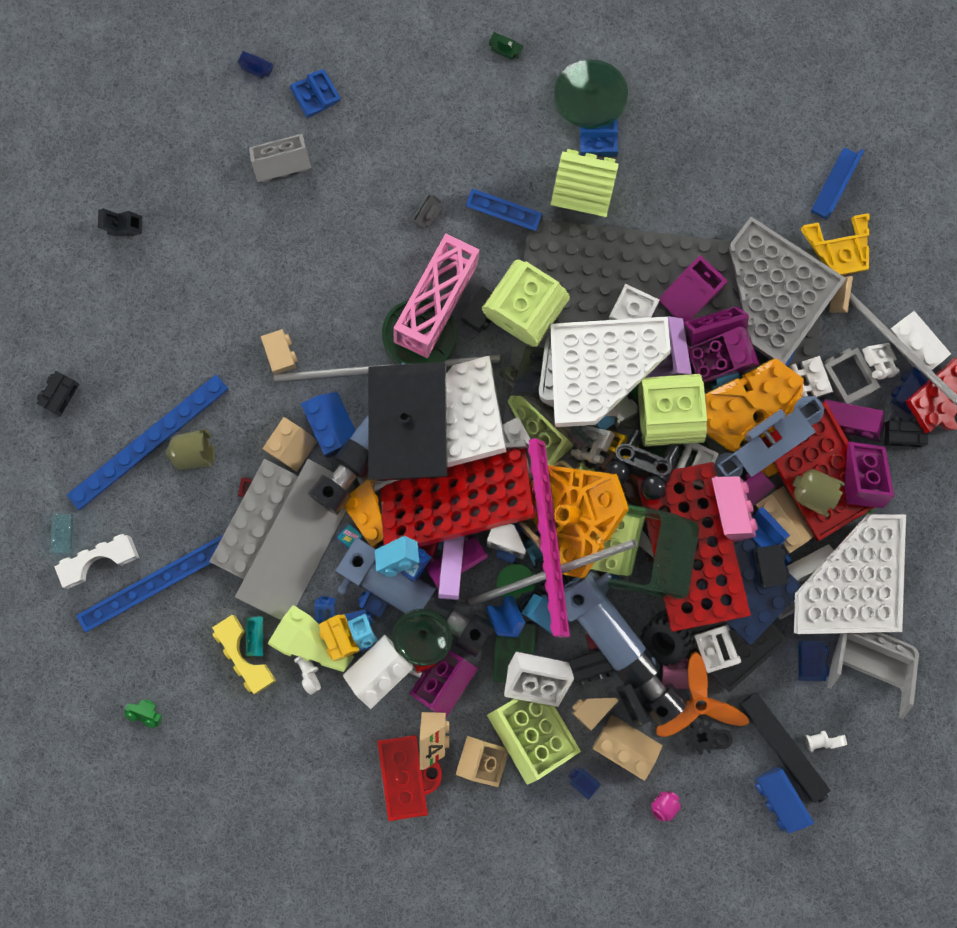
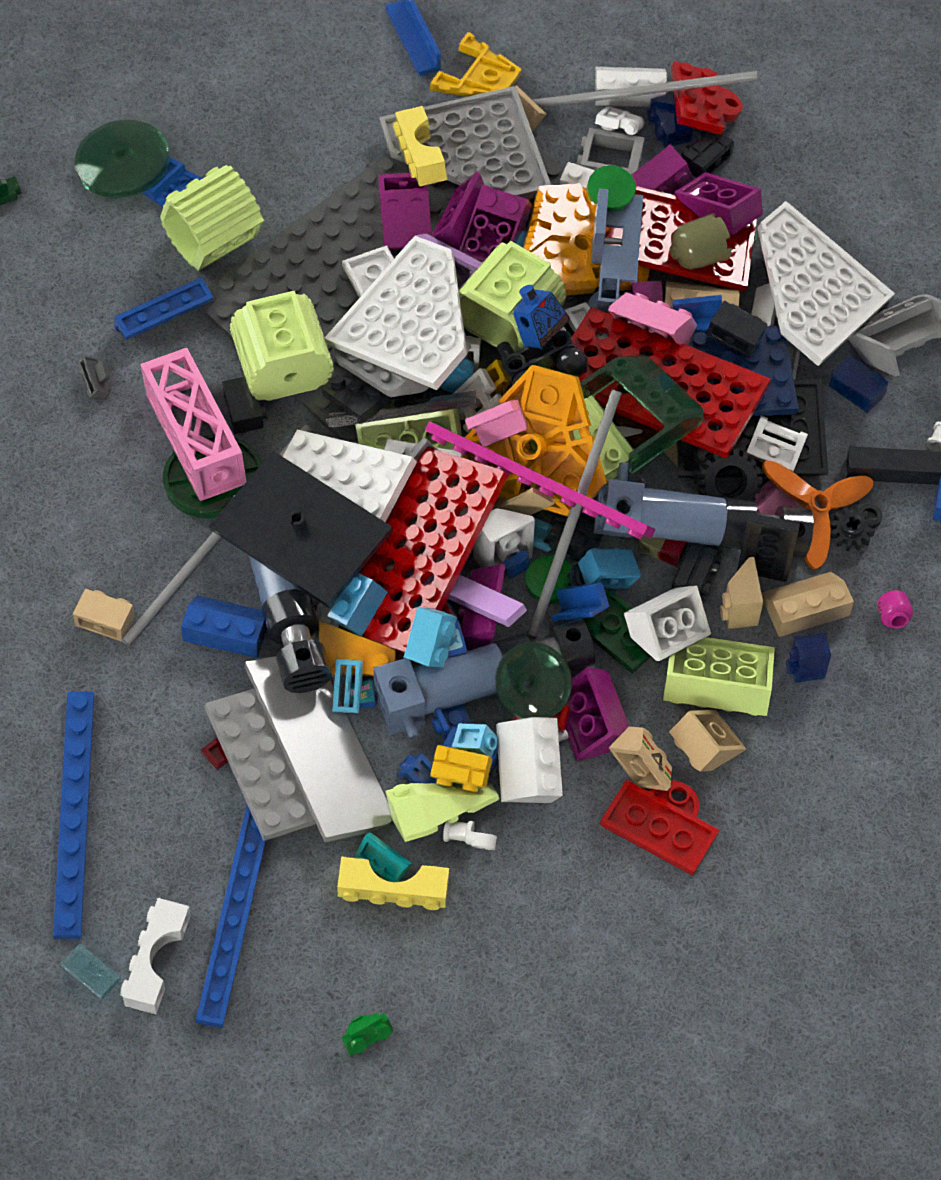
camera: 55 degrees left, 20 degrees down
olive cylinder [166,429,215,470] -> none
tan slope [263,417,318,472] -> none
none -> dark azure brick [328,573,388,637]
none -> medium azure tile [332,659,363,714]
none -> light yellow arch [393,106,447,187]
none -> bright pink panel [465,400,528,447]
none -> blue torso [513,285,570,349]
none -> green tile [587,165,636,212]

